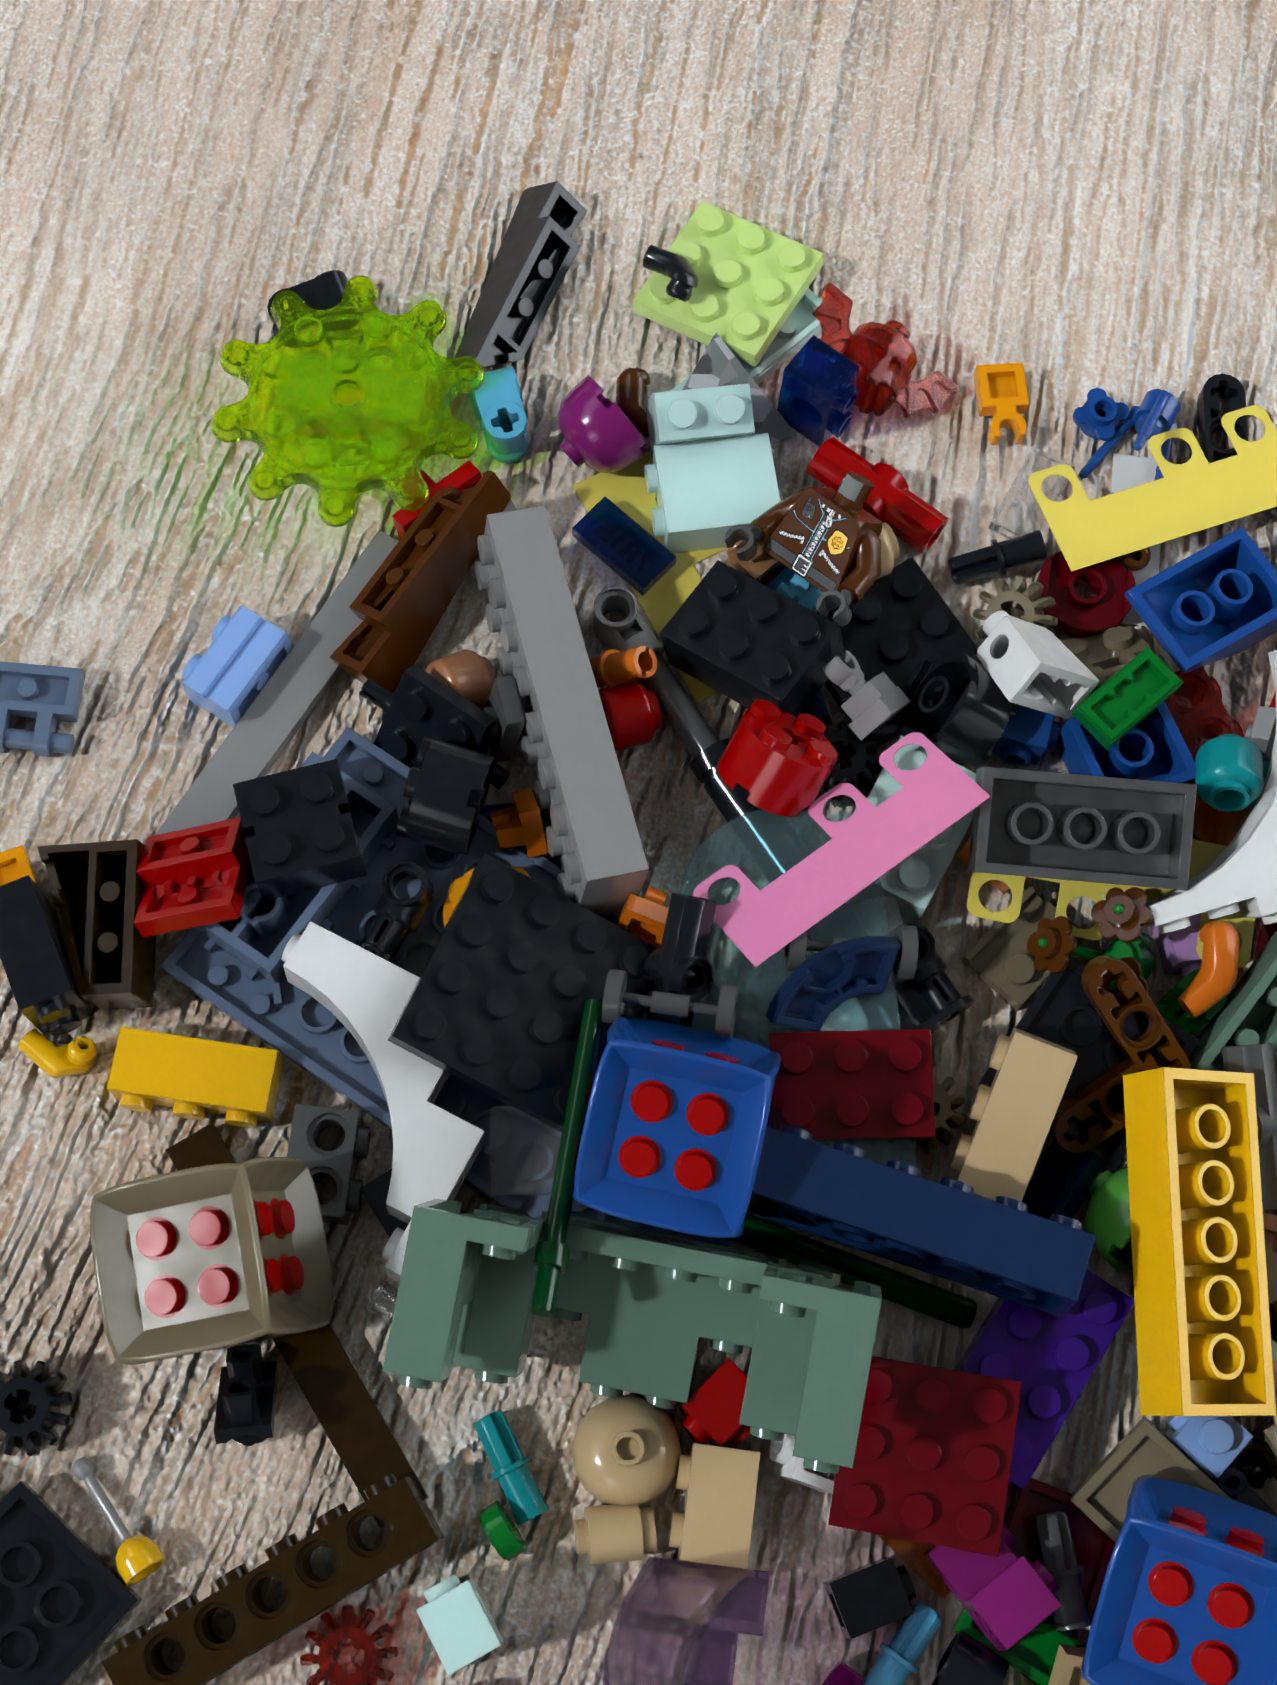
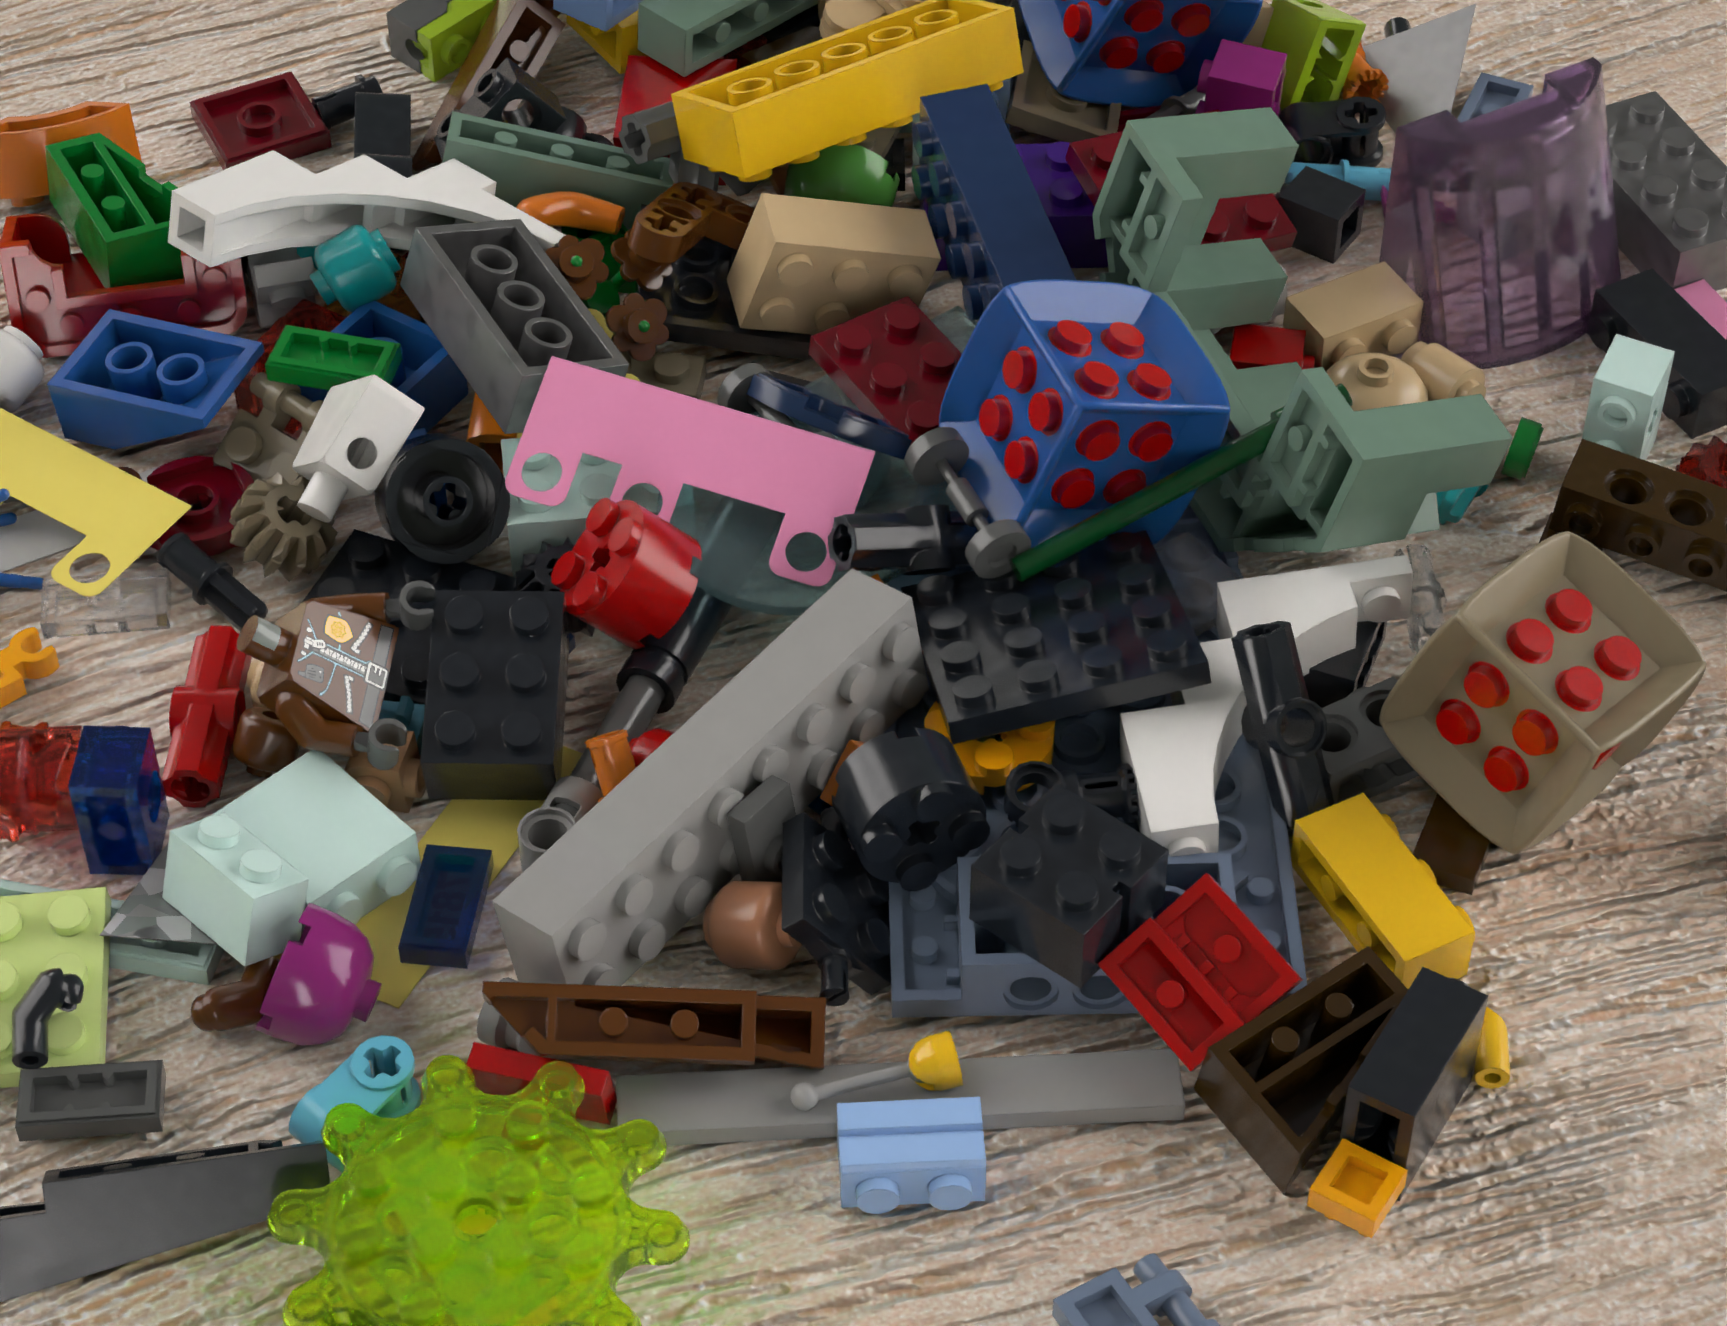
camera: 120 degrees left, 25 degrees down
light grey piece [822,650,911,741] -> none
none -> dark grey plate [15,1060,166,1142]
none -> hinge [790,1030,963,1111]
none -> black piece [1231,621,1335,829]

